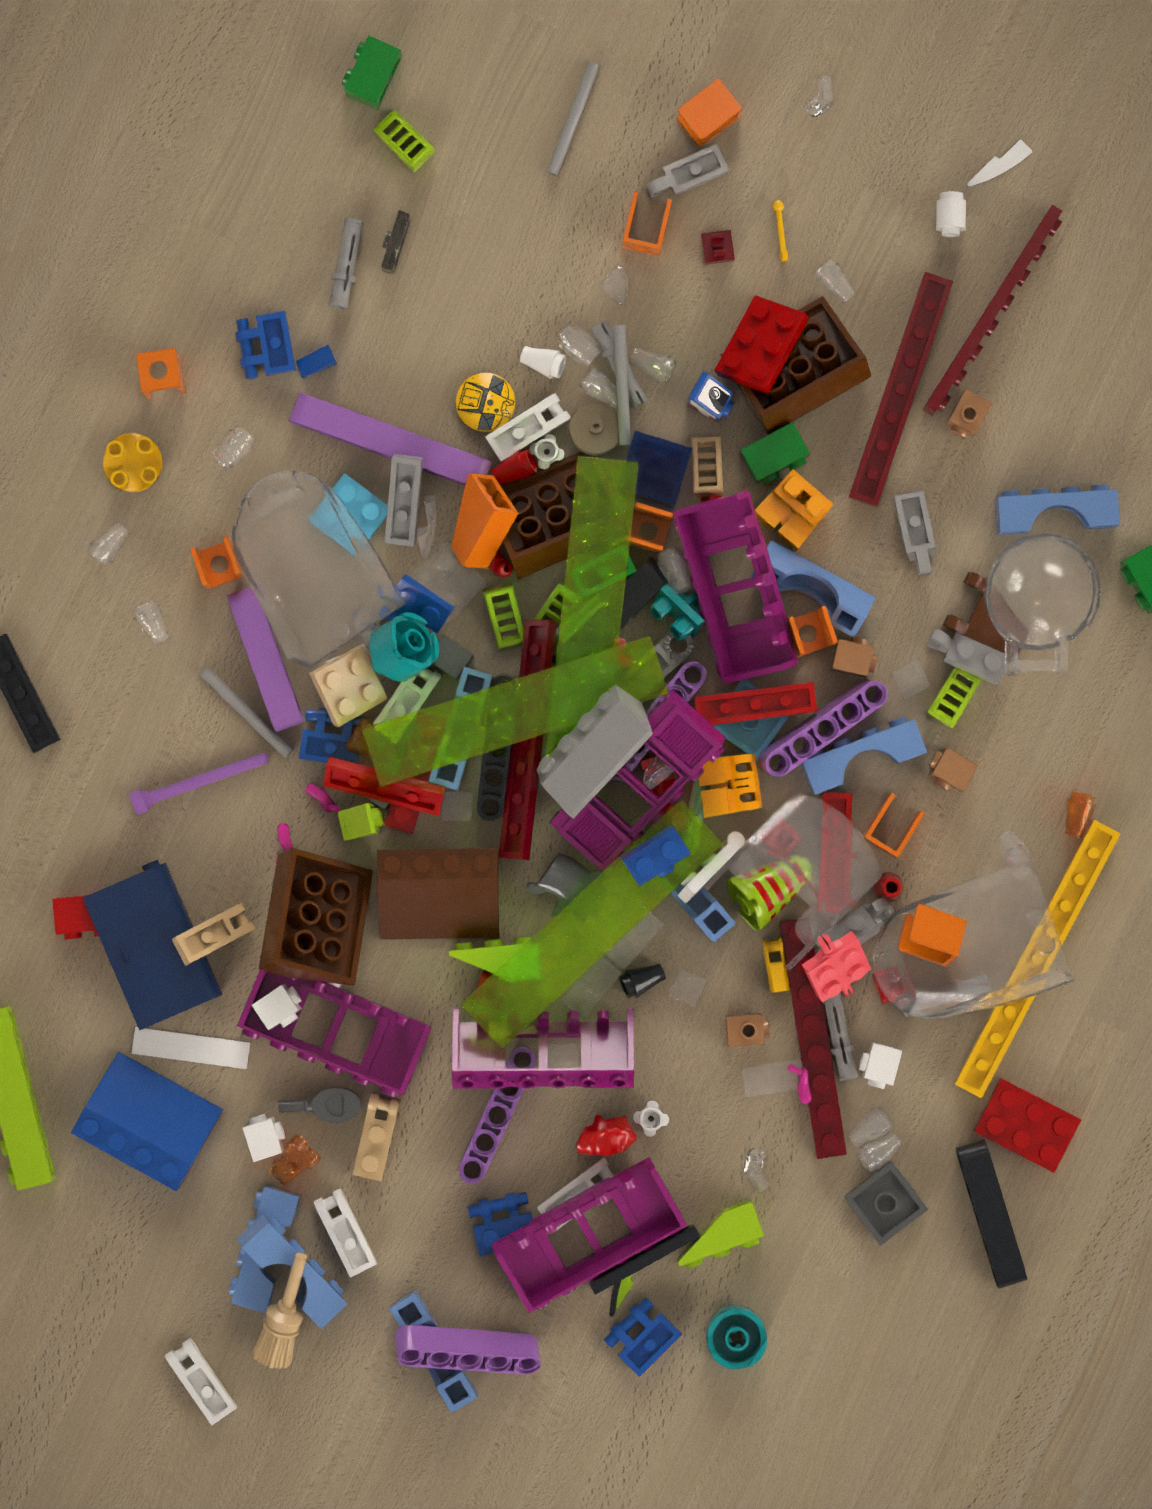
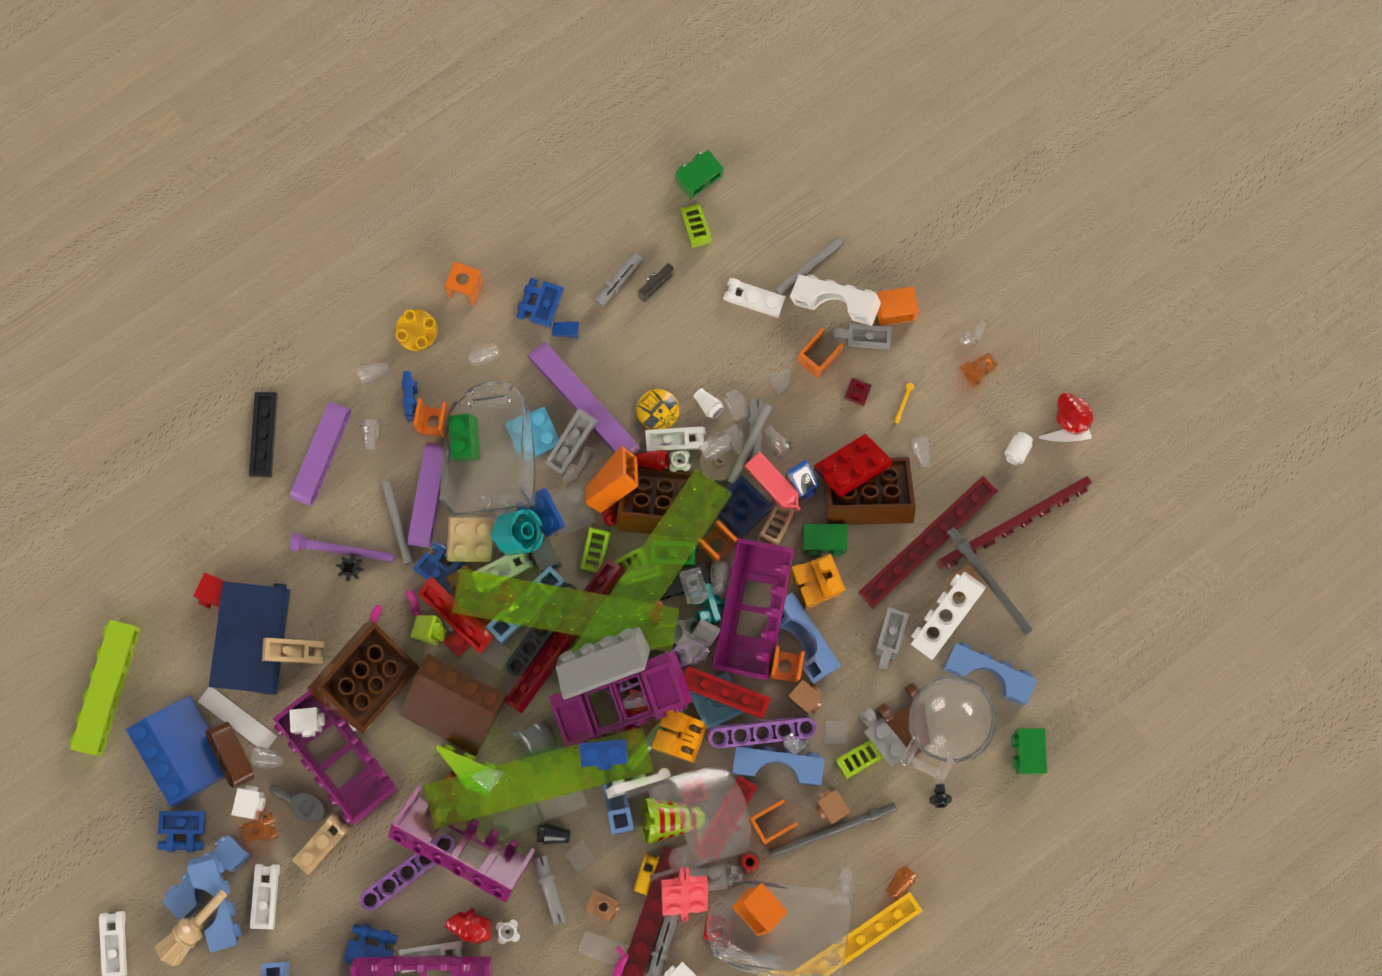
camera: 30 degrees right, 10 degrees down
none -> blue plate [157,811,206,853]
none -> reddish brown beam [205,721,254,788]
none -> clear cone [250,746,284,769]
none -> medium lavender beam [290,402,351,506]
none -> black gear [336,554,365,581]
none -> blue plate [401,371,418,422]
none -> green brick [448,413,480,462]
none -> clear tile [472,769,504,792]
none -> light grey pin [533,855,567,925]
none -> clear brick [674,630,710,665]
none -> clear brick [679,567,708,604]
none -> light grey tile [690,619,720,647]
none -> clear brick [699,432,733,461]
none -> white plate [723,278,786,318]
none -> coral piece [743,452,801,512]
none -> dark grey bar [768,803,897,858]
none -> clear arm [783,733,809,754]
none -> white arch [790,274,881,326]
none -> white brick [911,571,986,660]
none -> black plate [929,784,952,808]
none -> dark grey bar [947,526,1033,635]
none -> clear orange plate [960,353,998,388]
none -> red hair [1056,393,1093,435]

